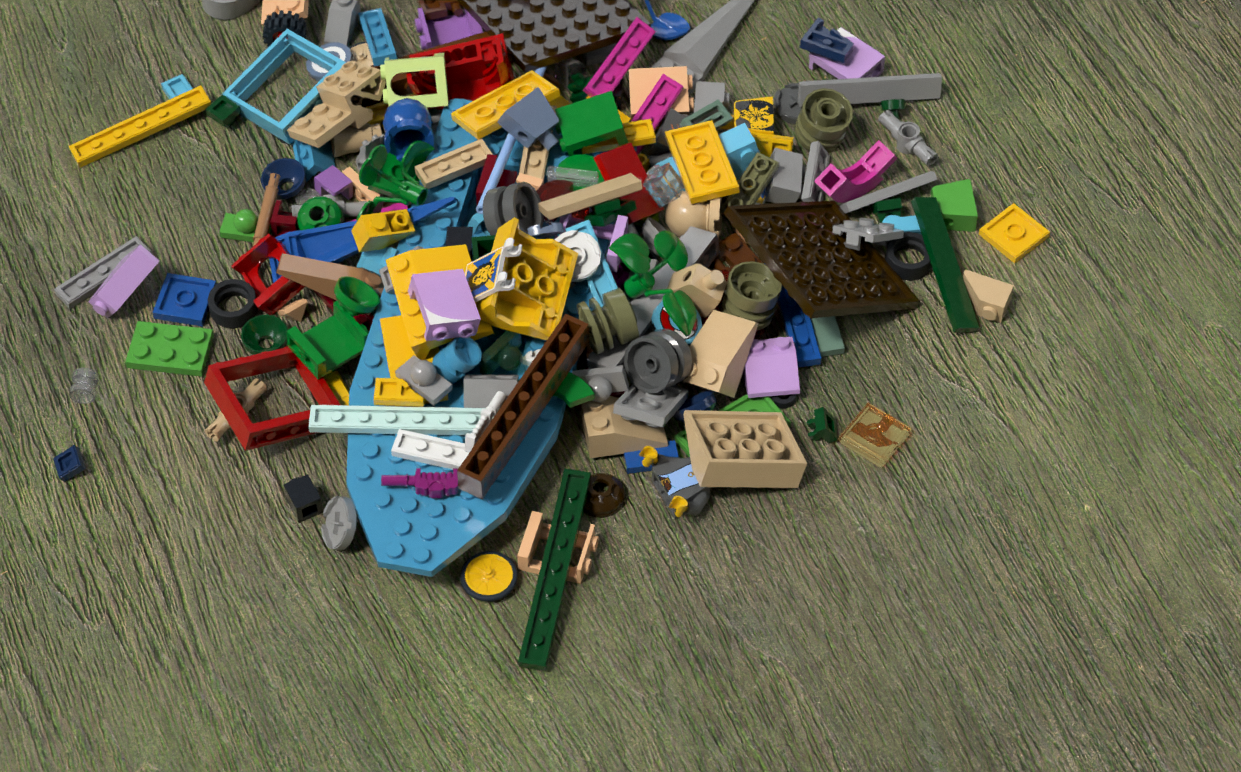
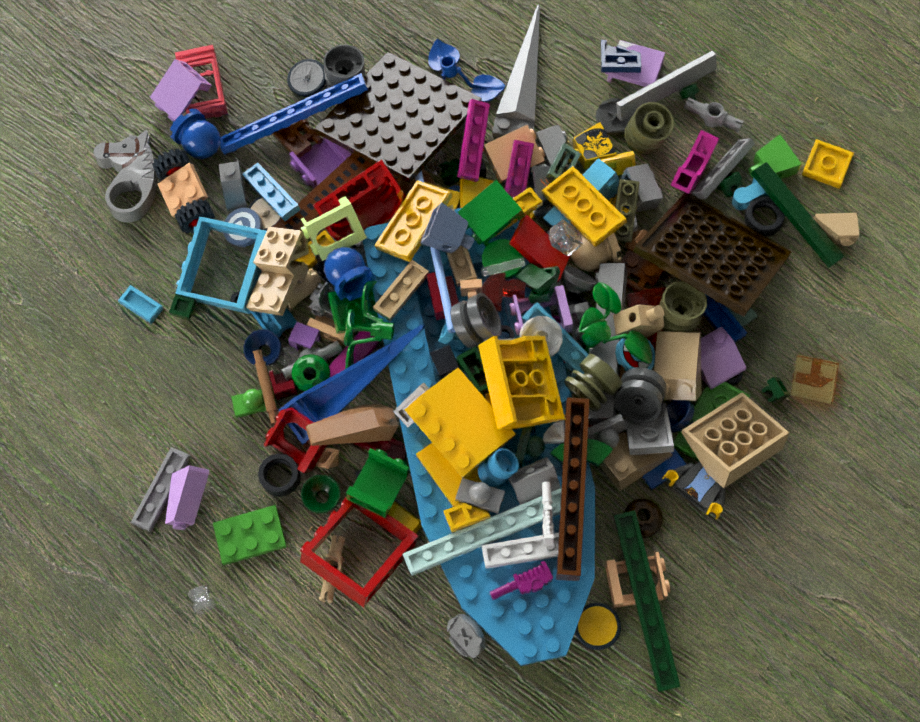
camera: 20 degrees left, 15 degrees up
dark blue tile [53,445,86,482] -> none
yellow tile [69,85,212,168] -> none
blue tile [152,273,216,327] -> none
black brick [283,474,323,523] -> none
green piece [334,276,380,316] -> none
yellow slope [351,209,415,252] -> none
medium azure panel [356,247,397,277] -> none
lavender panel [408,269,481,341] -> none
flag [465,238,522,302] -> none
sand blue tile [527,222,564,239] -> none
tan tile [538,173,642,220] -> none
light grey tile [801,141,830,202] -> none
light grey piece [832,218,904,250] -> none

